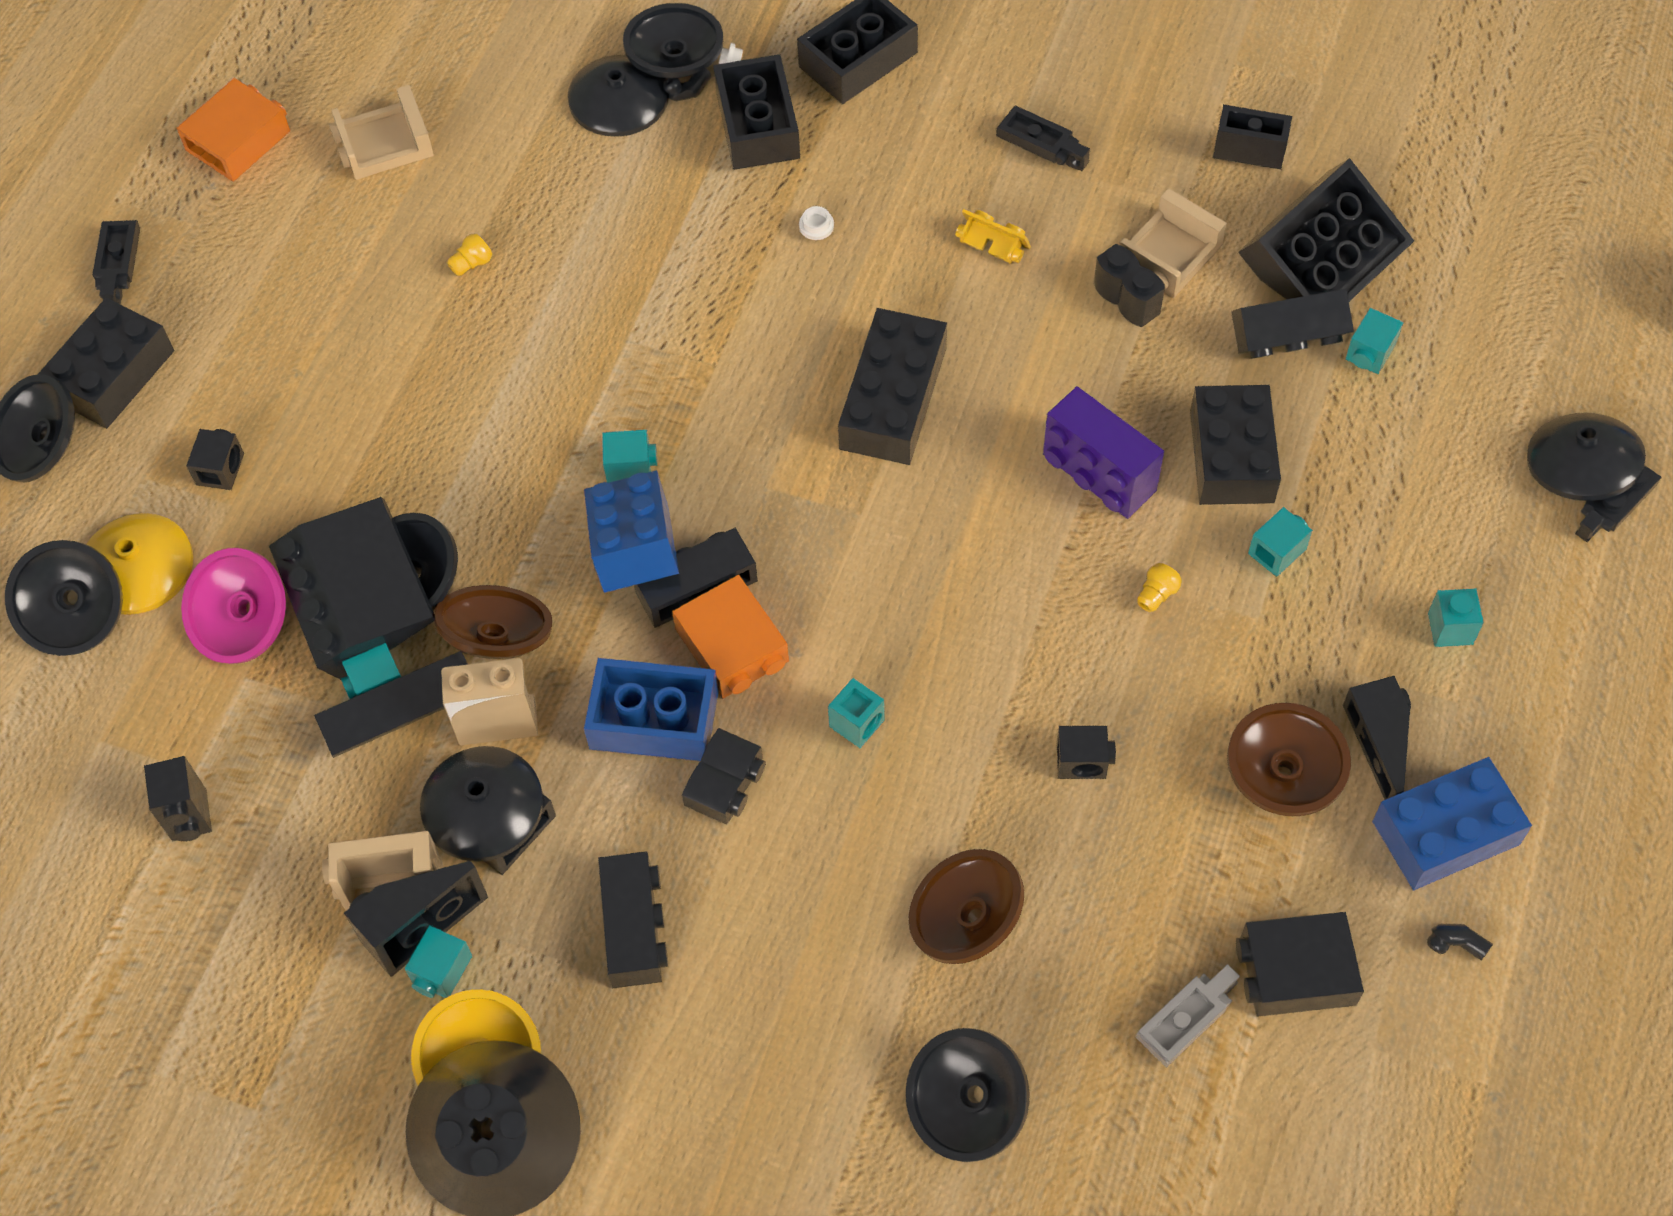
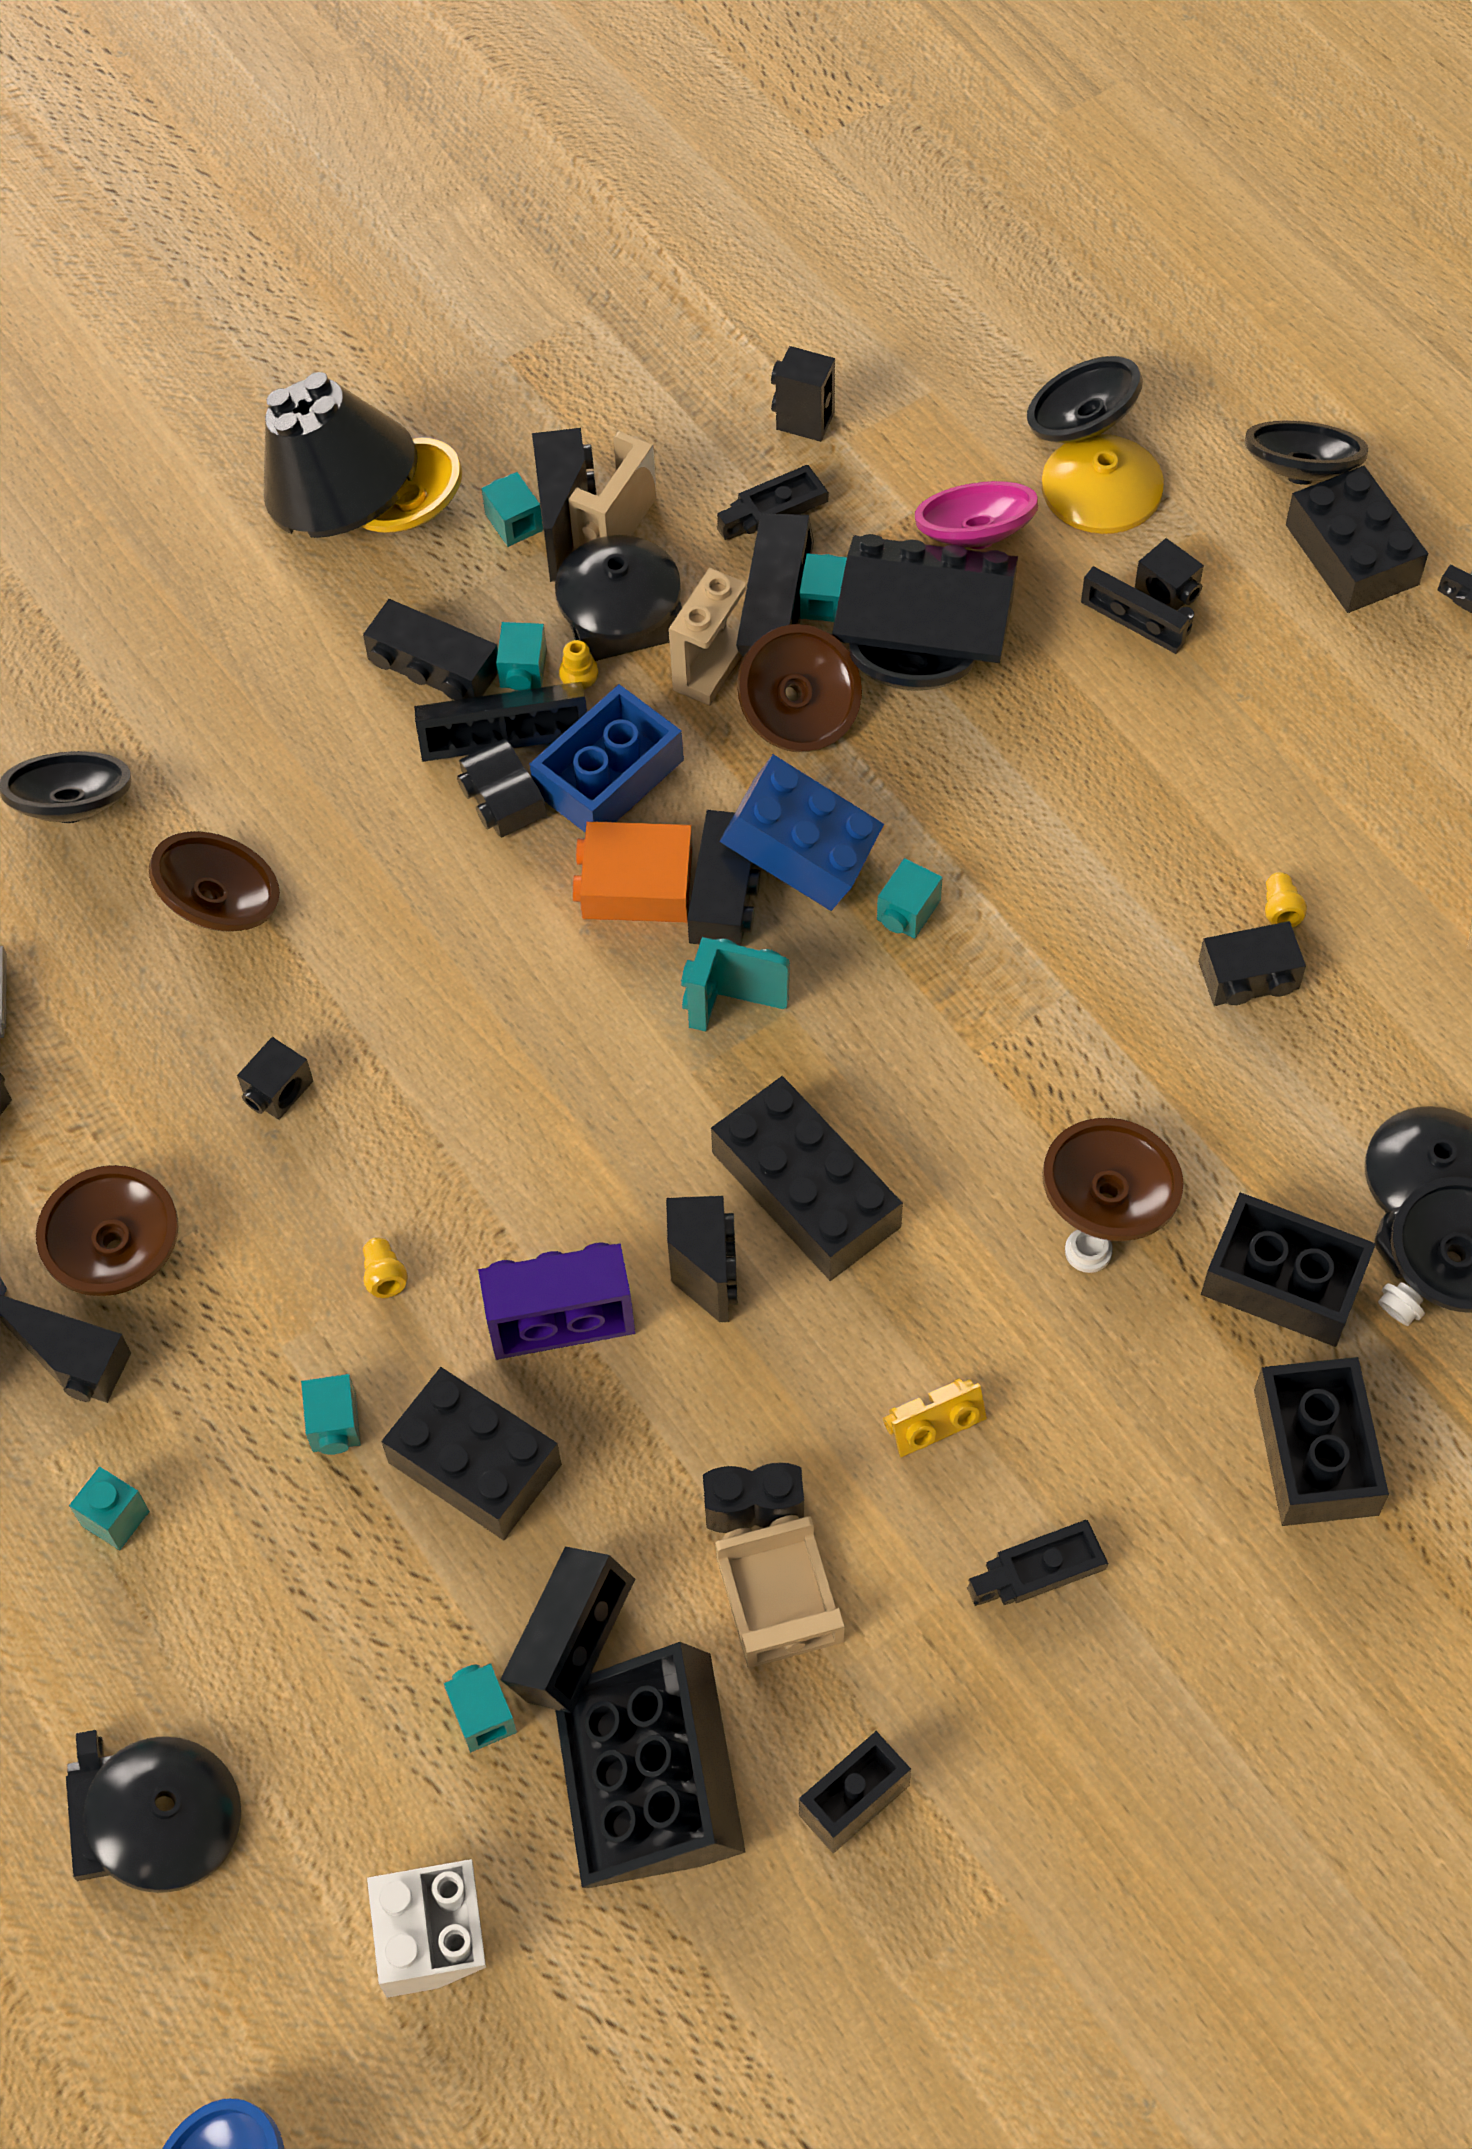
camera: 125 degrees right, 0 degrees up
teal brick [828,678,885,748] -> none
none -> white slope [367,1859,486,1998]
none -> black brick [414,682,587,762]
none -> teal brick [496,622,547,691]
none -> yellow piece [559,640,598,690]
none -> black slope [666,1196,738,1322]
none -> teal bracket [681,937,790,1032]
none -> black hinge [717,465,829,540]
none -> reddish brown dish [1042,1118,1184,1241]
none -> black hinge [1081,566,1194,654]
none -> black brick [1198,921,1306,1006]

